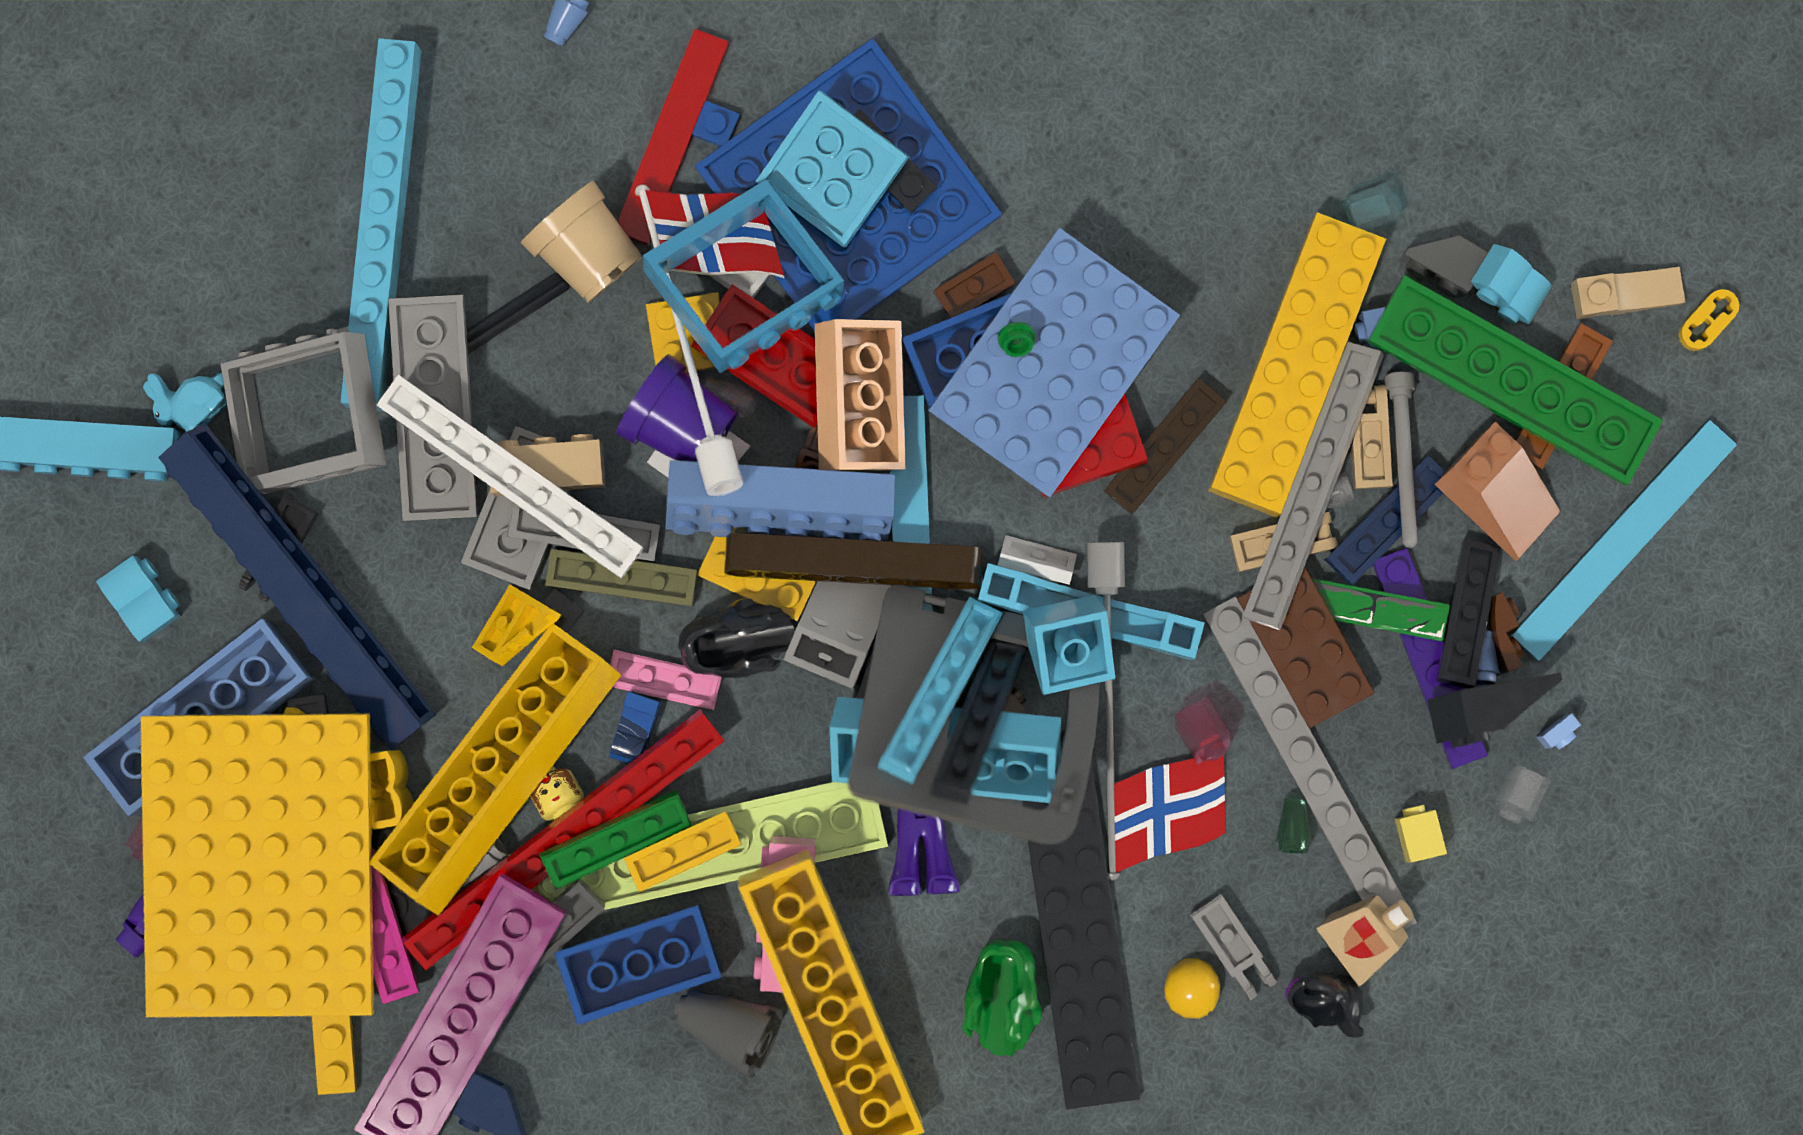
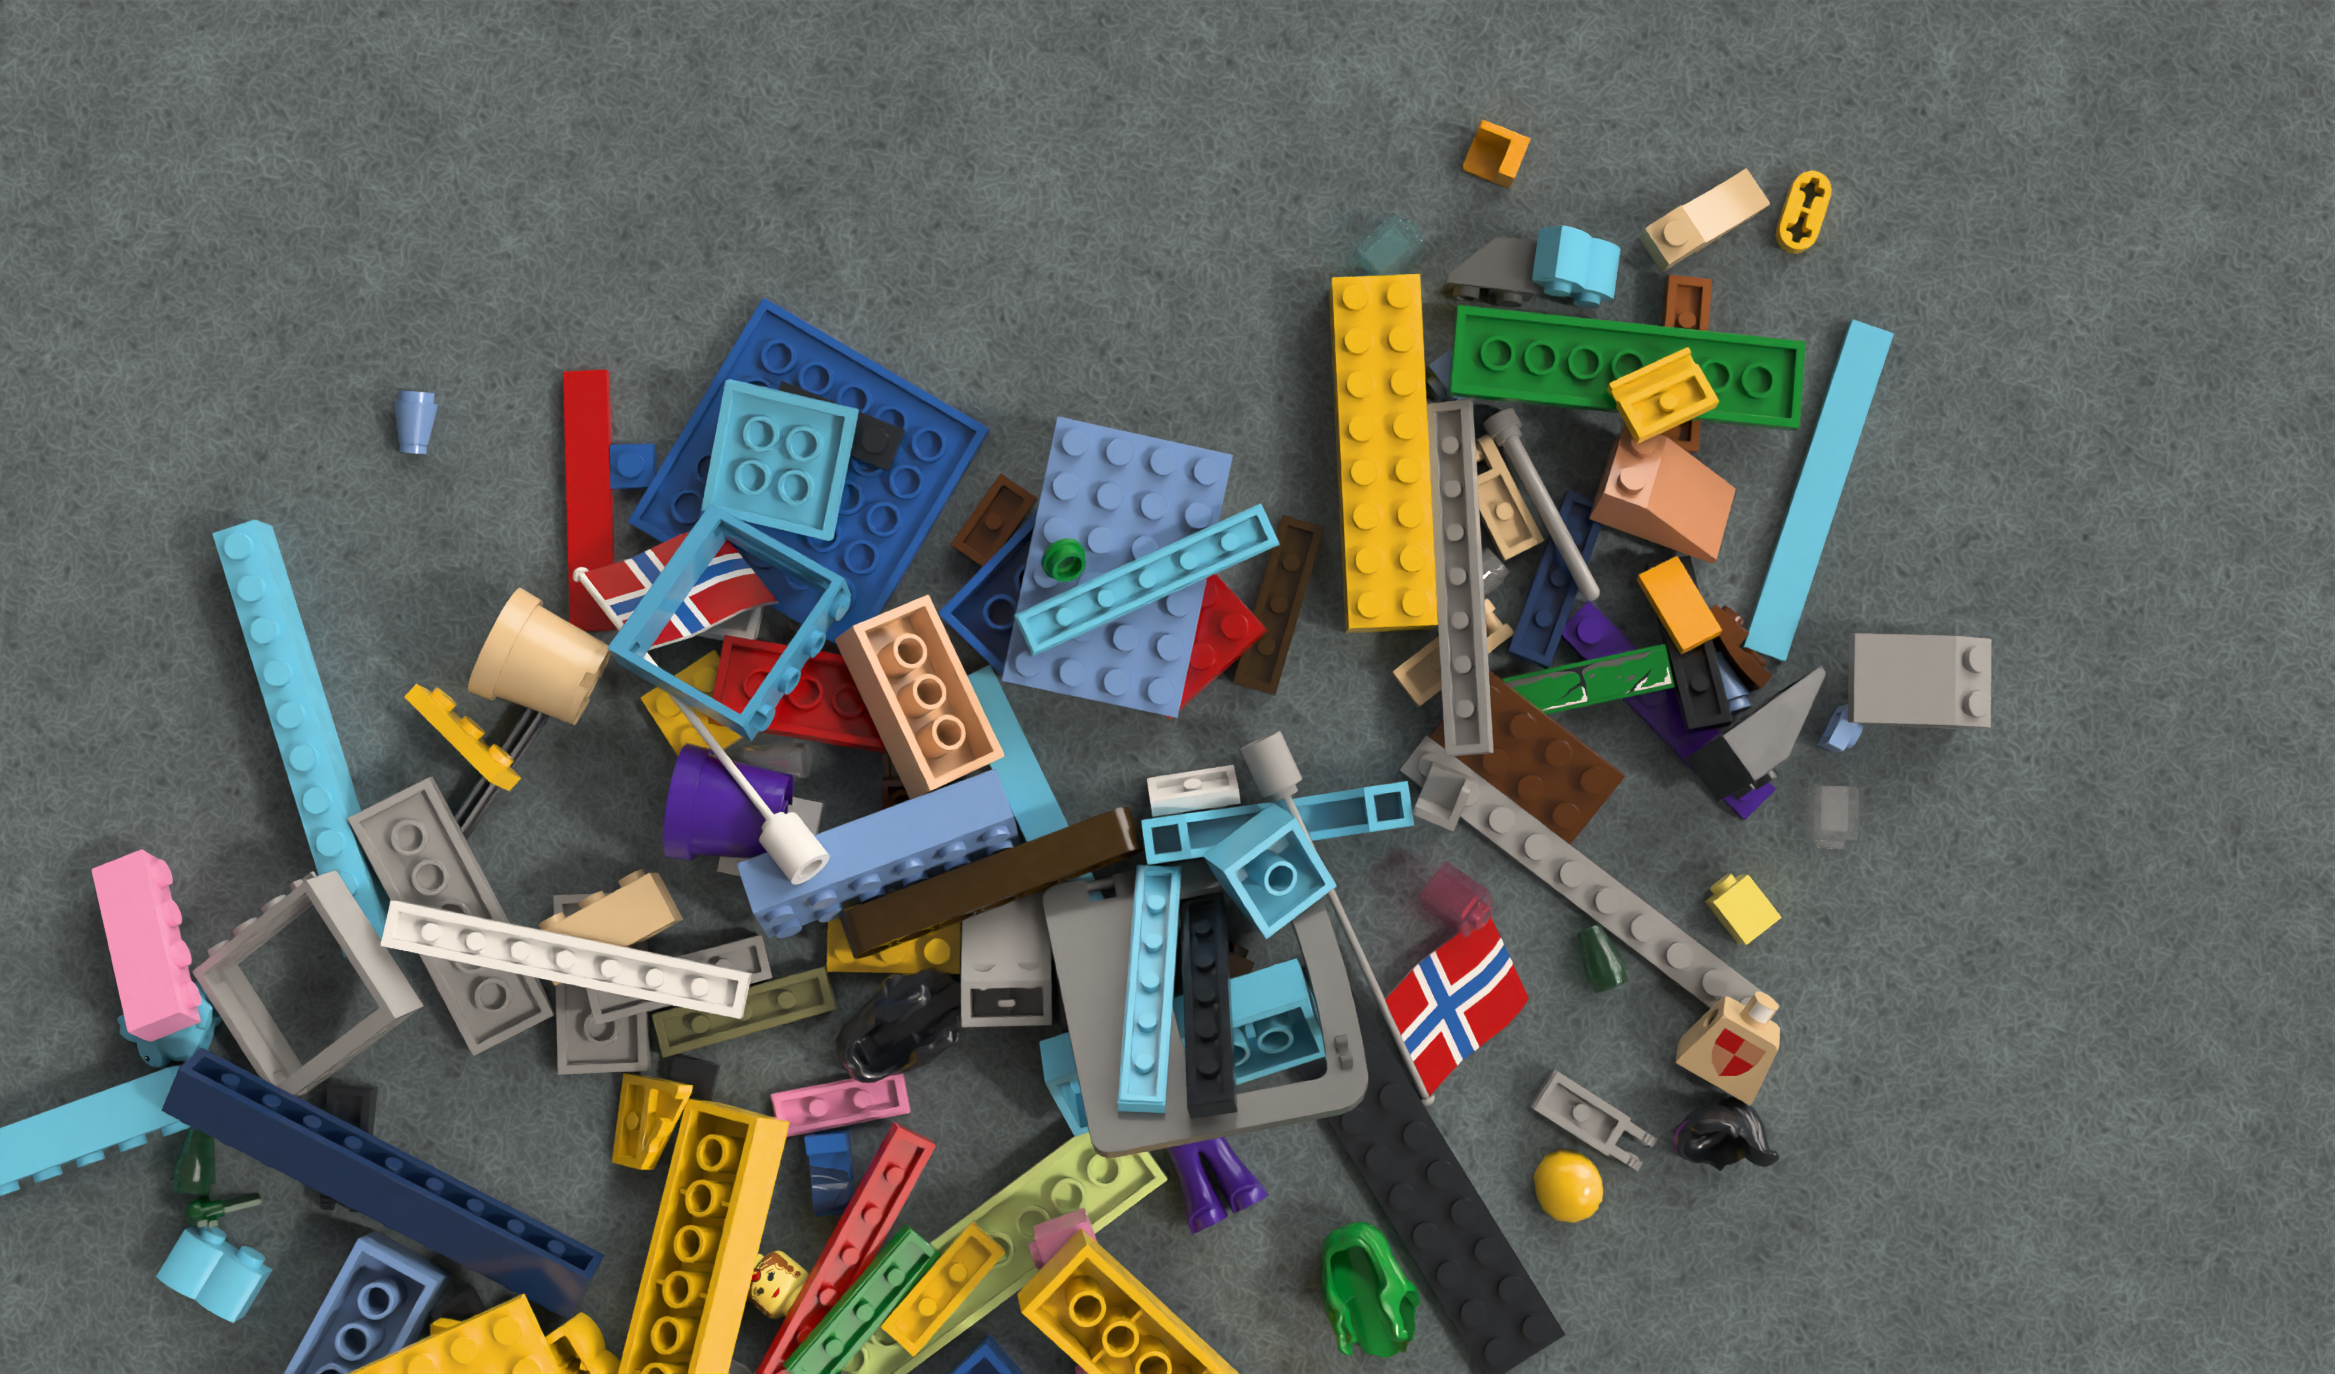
camera: 30 degrees left, 0 degrees up
none -> bright pink brick [91,849,201,1042]
none -> clear green cone [169,1129,216,1195]
none -> dark green piece [185,1193,262,1228]
none -> yellow plate [404,684,521,791]
none -> medium azure tile [1014,504,1280,657]
none -> light grey panel [1412,761,1475,832]
none -> light orange panel [1462,120,1531,189]
none -> yellow plate [1607,347,1719,444]
none -> light orange tile [1636,556,1722,654]
none -> light grey slope [1848,633,1991,729]

